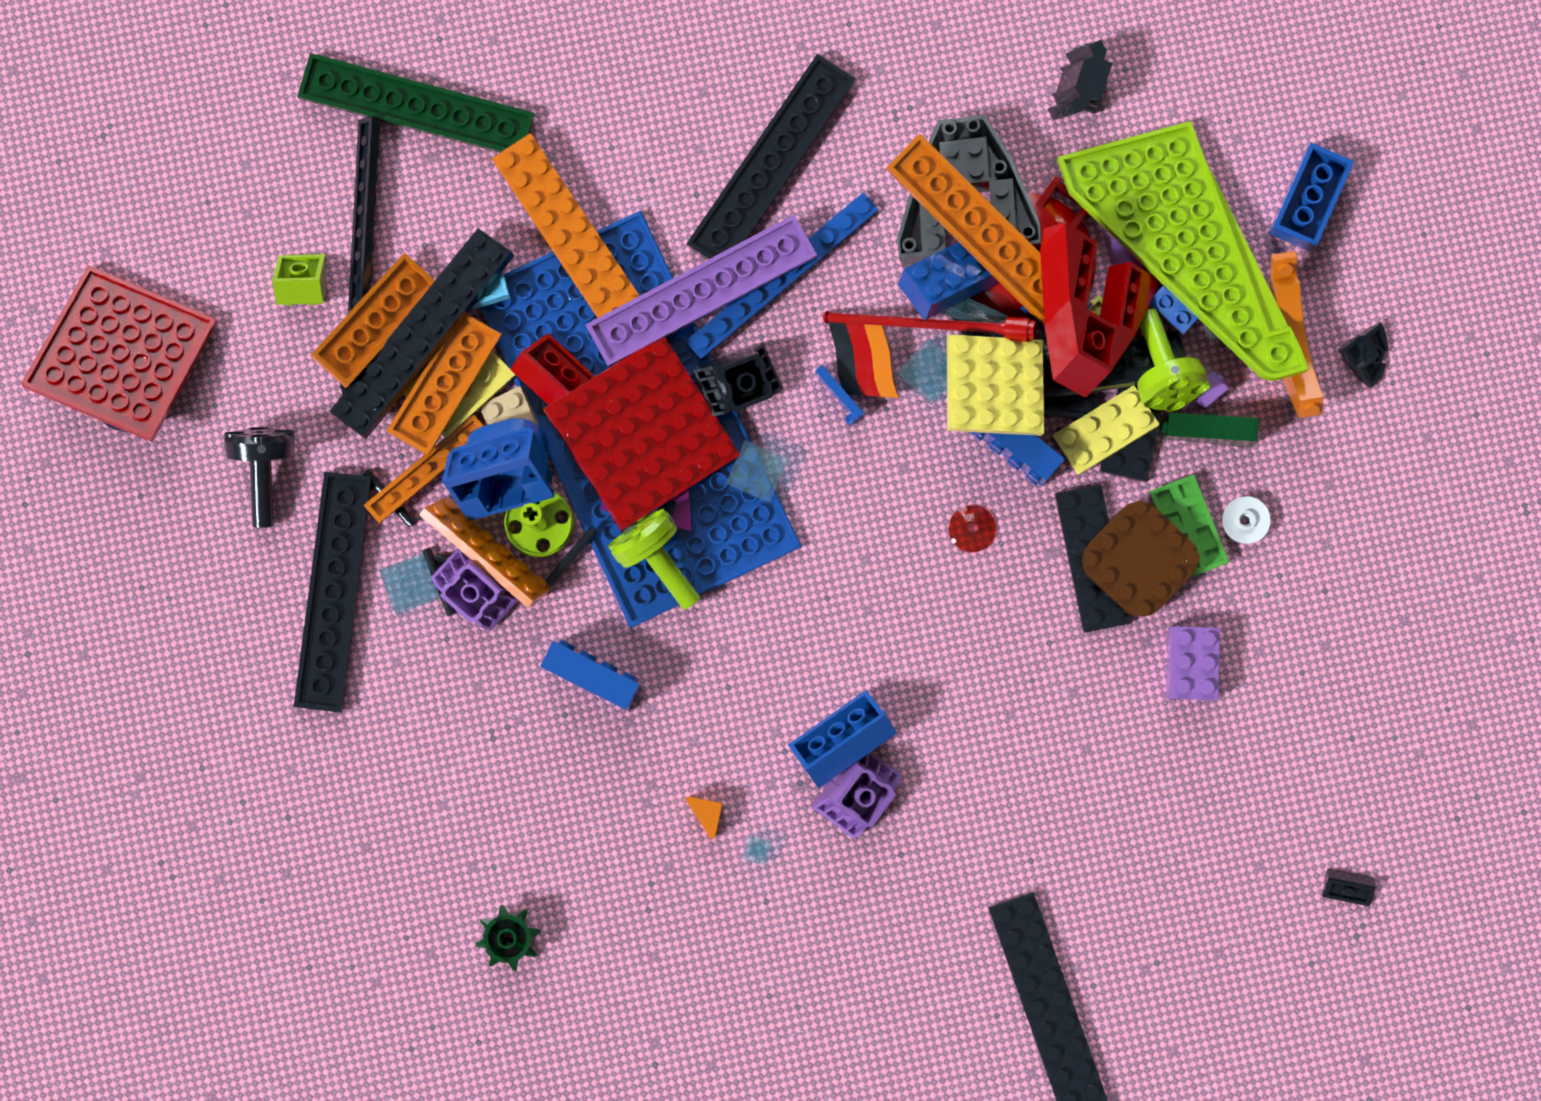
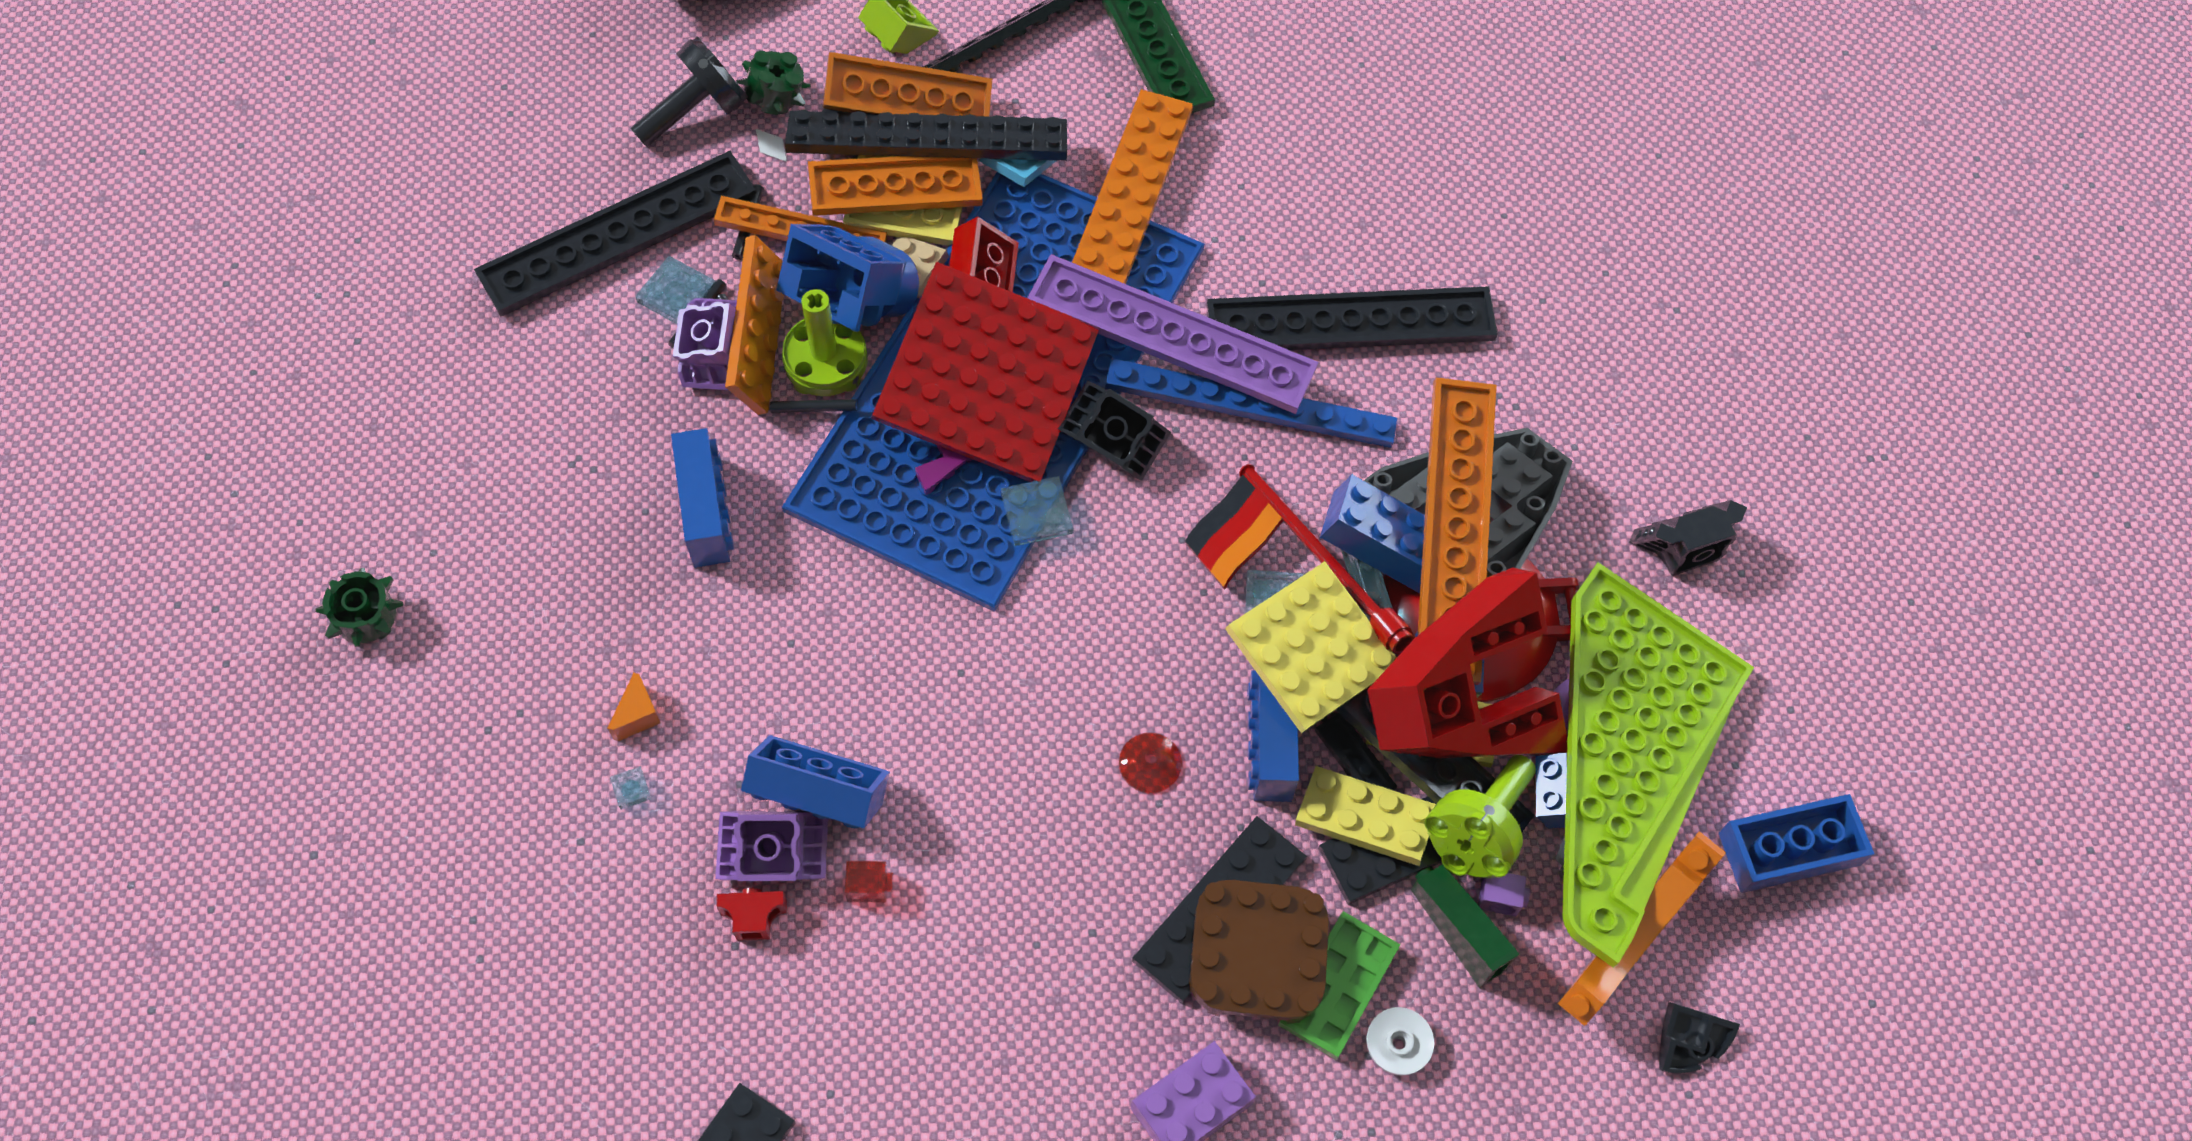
camera: 45 degrees right, 20 degrees down
lime piece [608,509,700,610] -> none
blue hinge [815,365,864,426] -> none
none -> red brick [716,888,787,941]
none -> dark green brick [736,50,811,115]
none -> white sticker [756,129,787,162]
none -> clear red brick [845,861,894,903]

